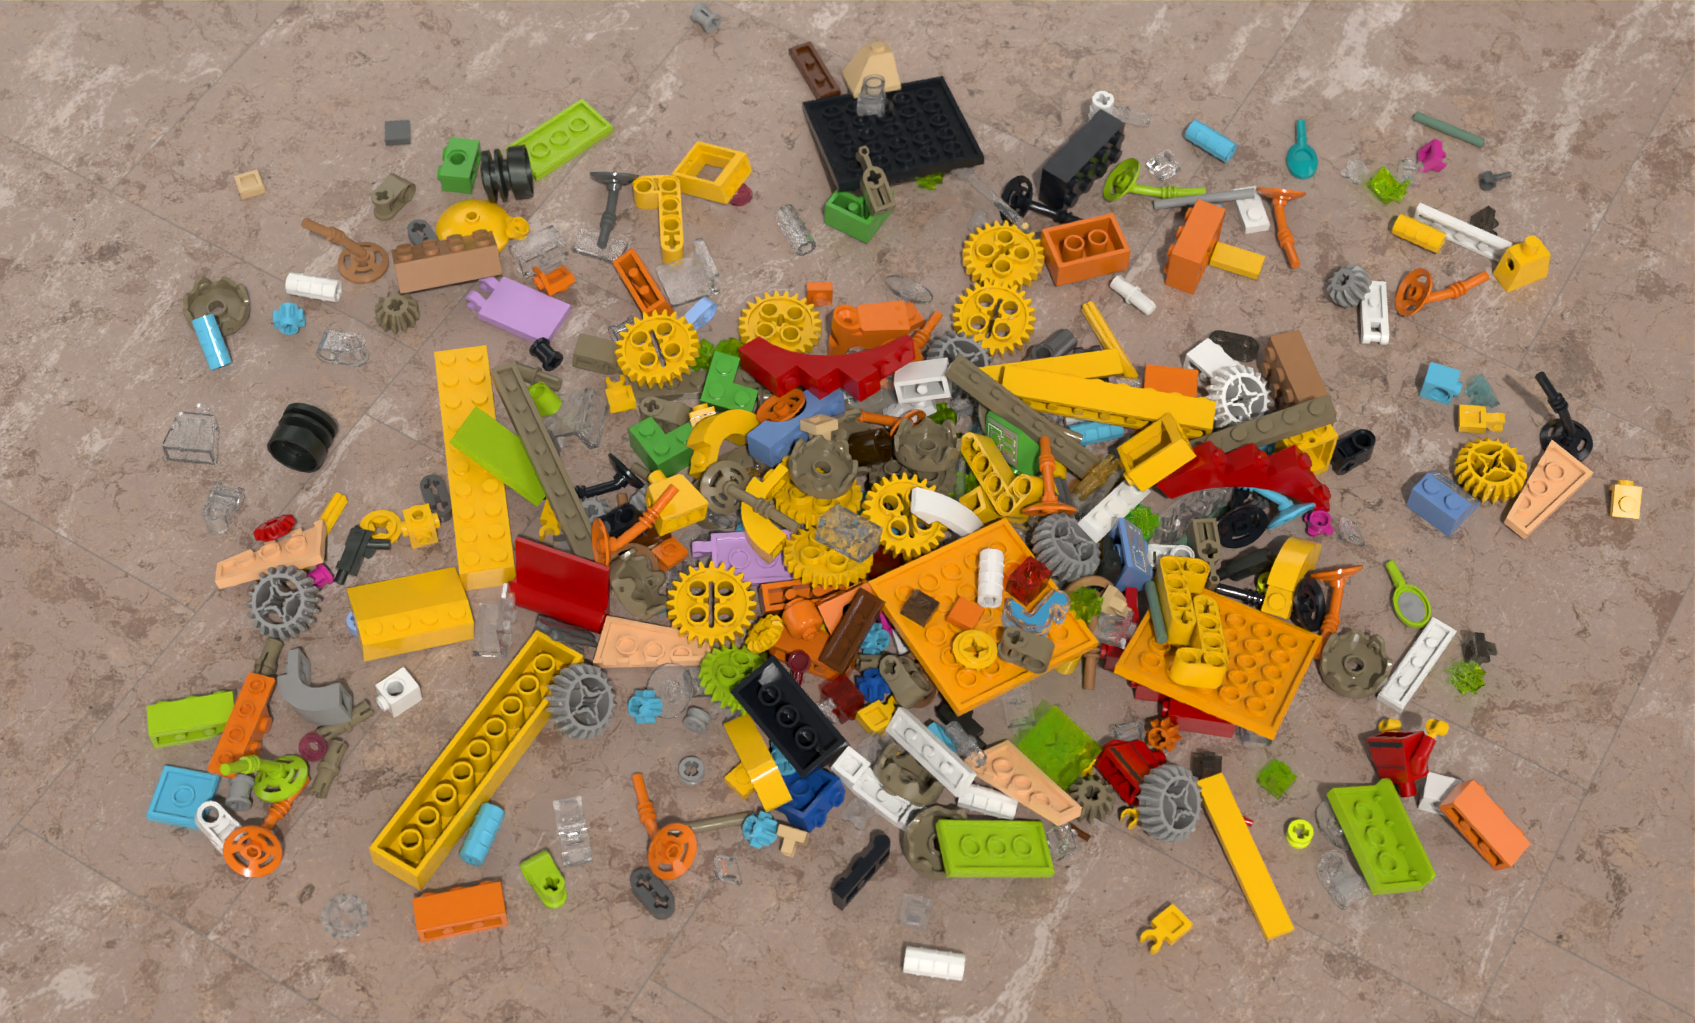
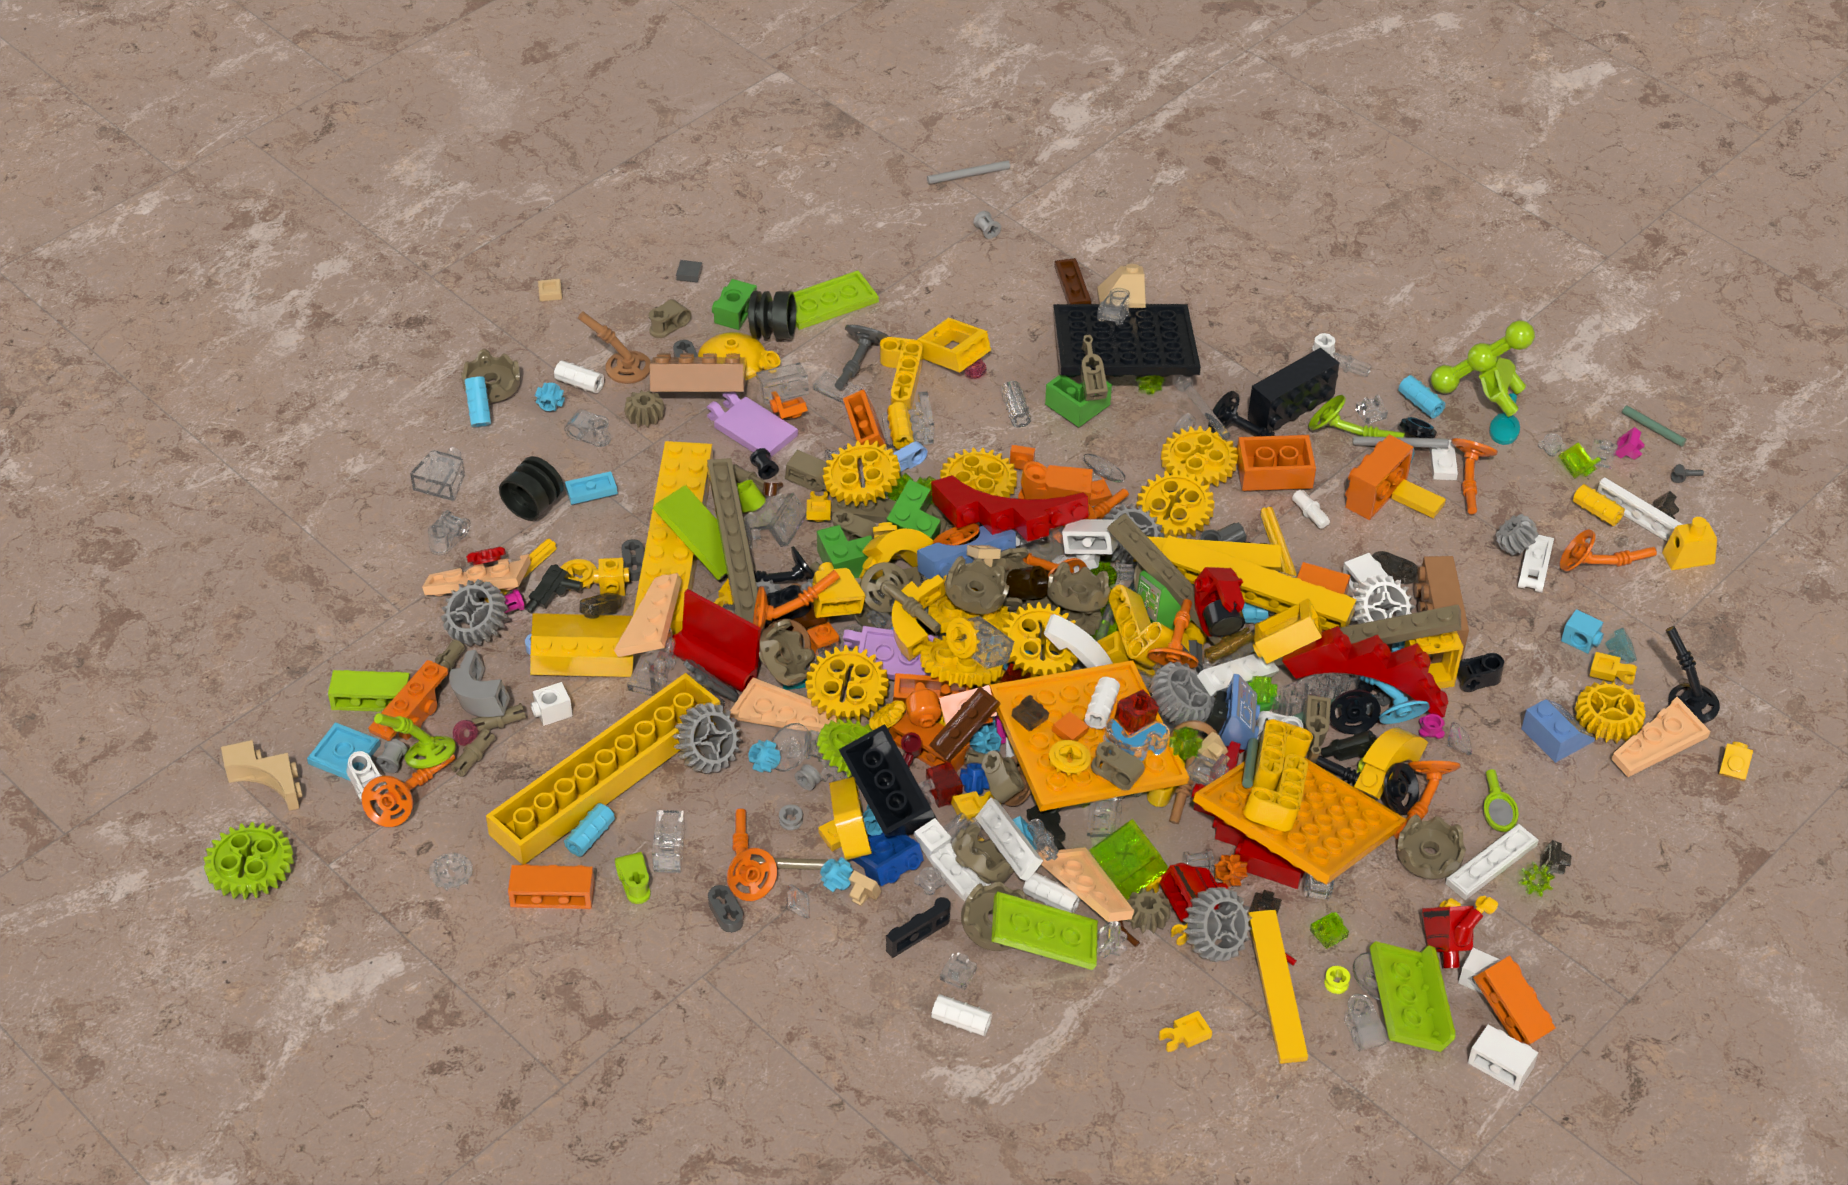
camera: 15 degrees right, 10 degrees down
none -> lime gear [204,822,294,900]
none -> tan arch [221,740,302,811]
none -> medium azure plate [565,471,618,505]
none -> clear smoke plate [579,593,623,618]
none -> light nougat wing [614,573,682,657]
none -> reddish brown hand [762,482,783,497]
none -> yellow axle [887,402,914,449]
none -> yellow gear [946,617,981,659]
none -> red piece [1194,567,1245,637]
none -> black gear [1400,417,1437,438]
none -> lime connector [1431,320,1535,417]
none -> white brick [1468,1025,1539,1091]

